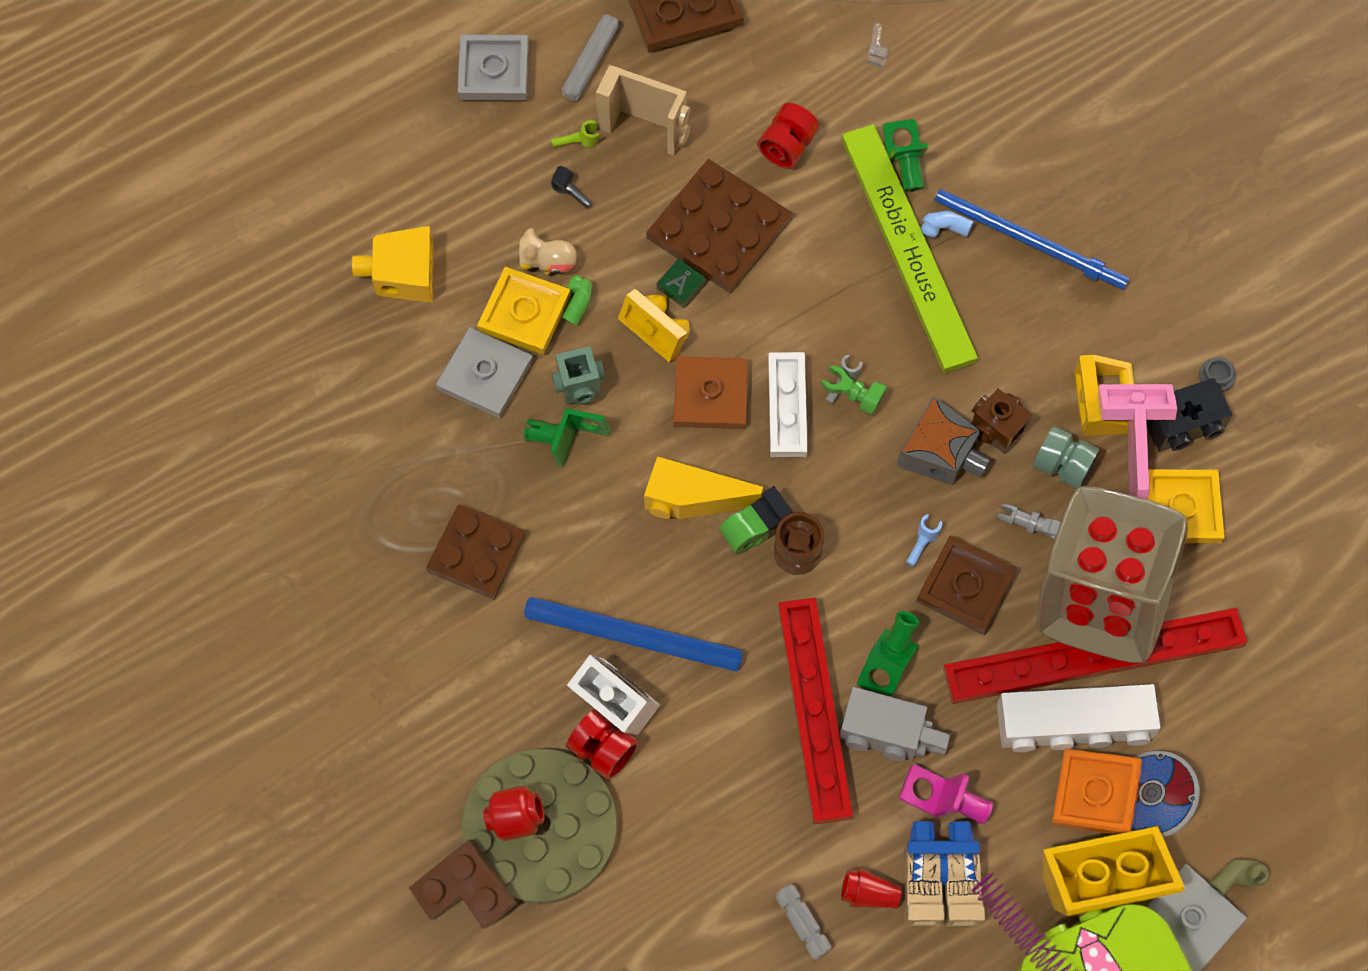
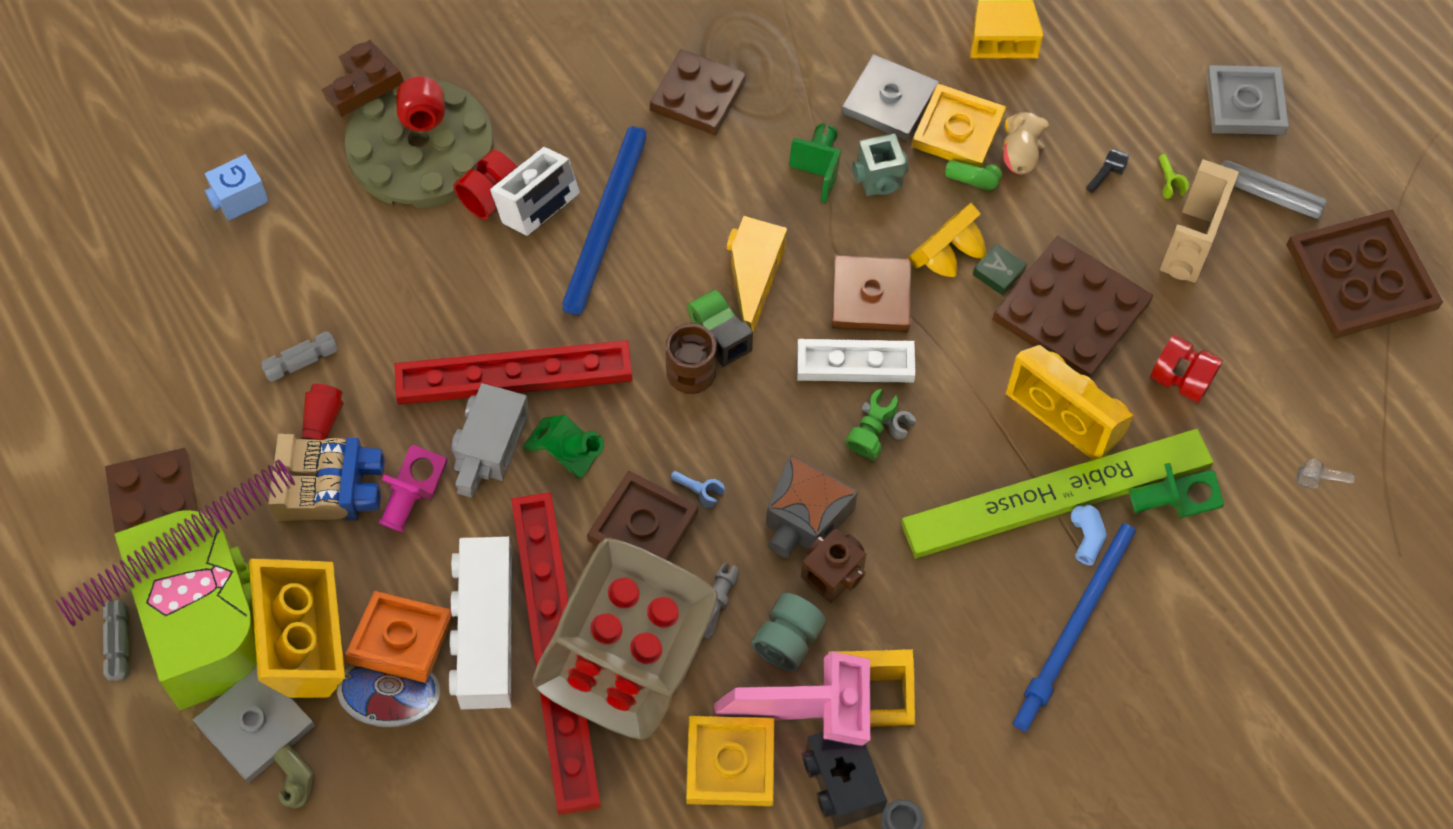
camera: 90 degrees right, 5 degrees down
none -> yellow slope [1005,345,1134,460]

